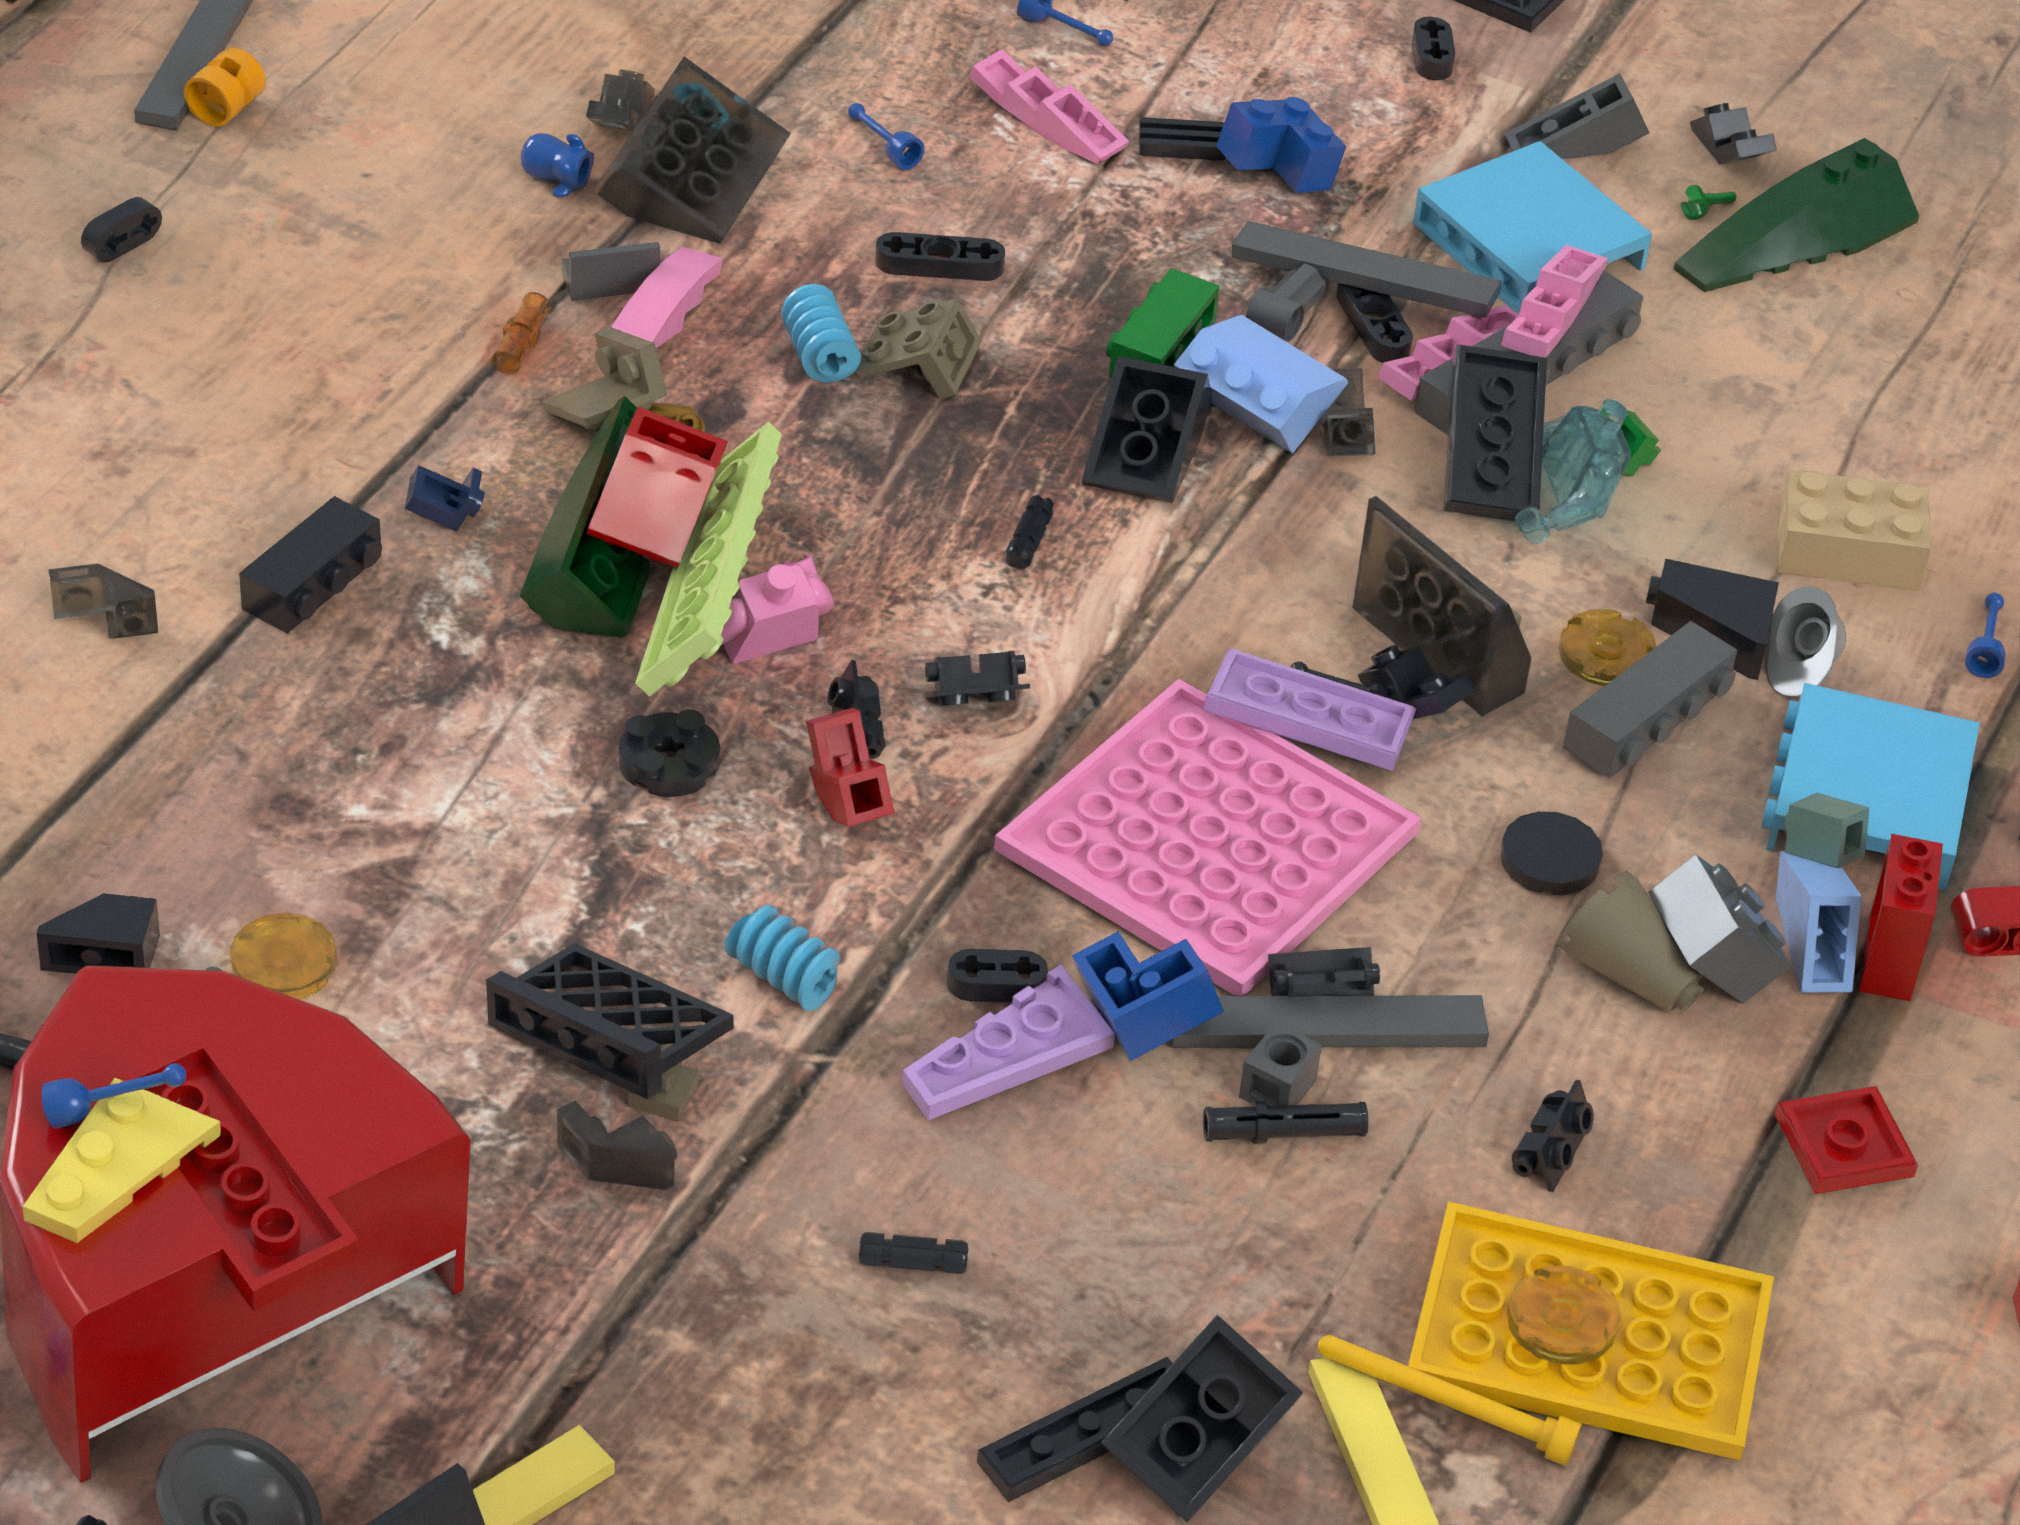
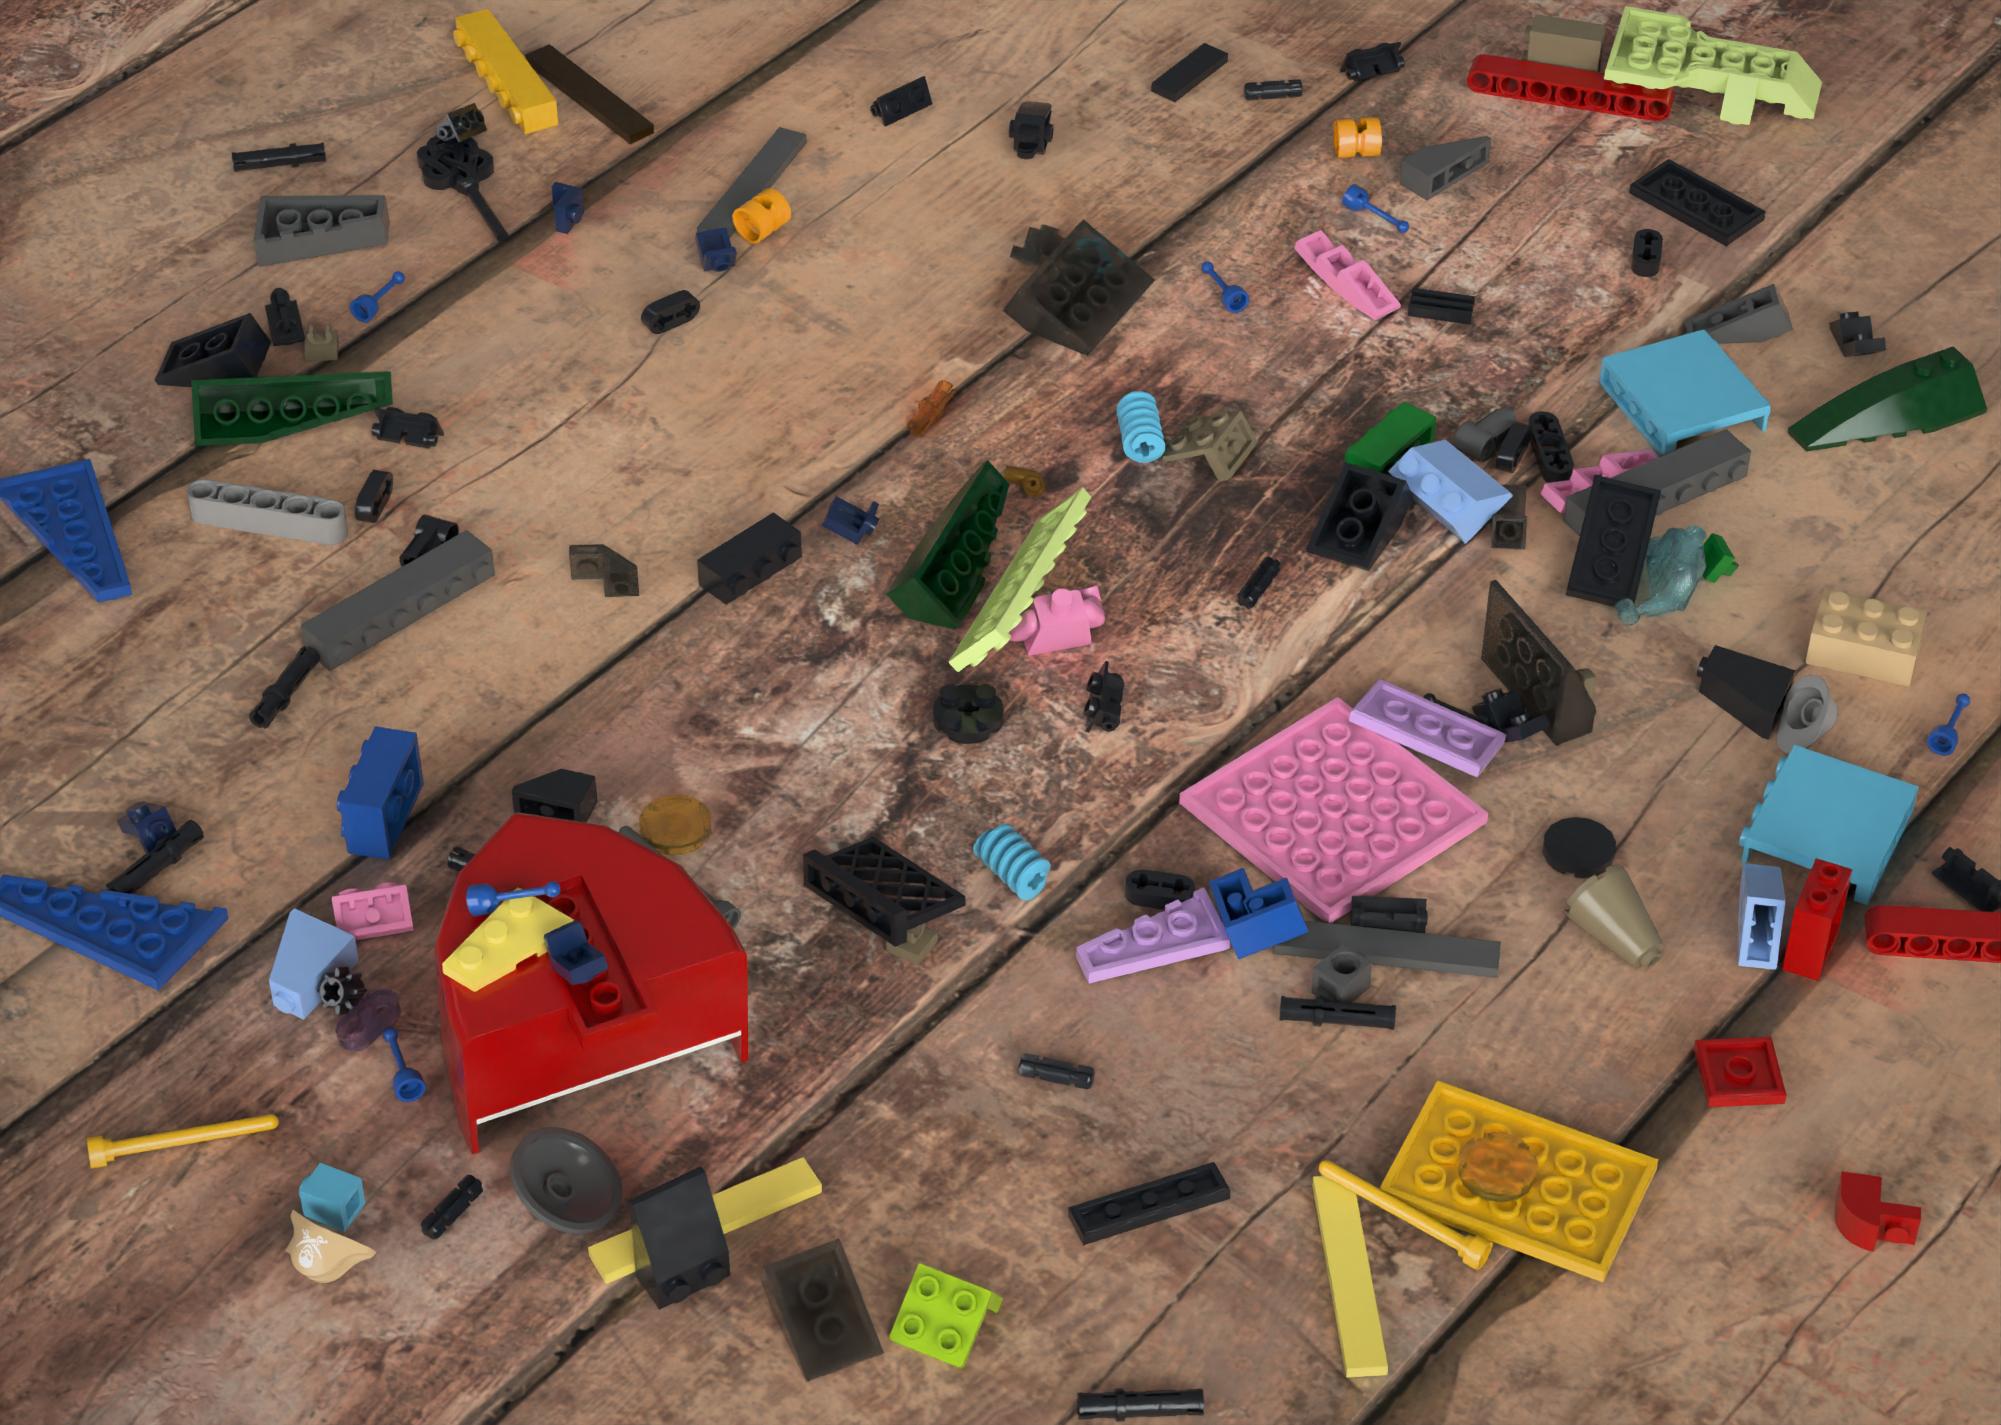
camera: 15 degrees right, 0 degrees up
blue animal [520,133,594,197] -> none
dark tan bracket [543,327,667,429] -> none
clear smoke slope [557,1101,677,1190] -> none
dark grey panel [562,242,660,301] -> none
slope [587,407,728,568] -> none
bright pink slope [612,246,723,348] -> none
red brick [806,708,895,827] -> none
black beam [875,232,1005,281] -> none
black hinge [924,650,1030,706] -> none
black slope [1101,1315,1304,1523] -> none
blue brick [1216,97,1347,193] -> none
dark grey tile [1232,221,1501,318] -> none
bright pink slope [1501,245,1608,357] -> none
black hinge [1511,1080,1594,1192] -> none
clear yellow tile [1558,609,1657,686] -> none
dark grey brick [1563,621,1737,778] -> none
dark grey brick [1648,854,1791,1004] -> none
green hand [1680,185,1736,220] -> none
sand green brick [1784,793,1869,868] -> none
none -> dark blue bracket [544,920,608,985]
none -> dark blue bracket [695,227,737,272]
none -> black beam [1496,421,1532,474]

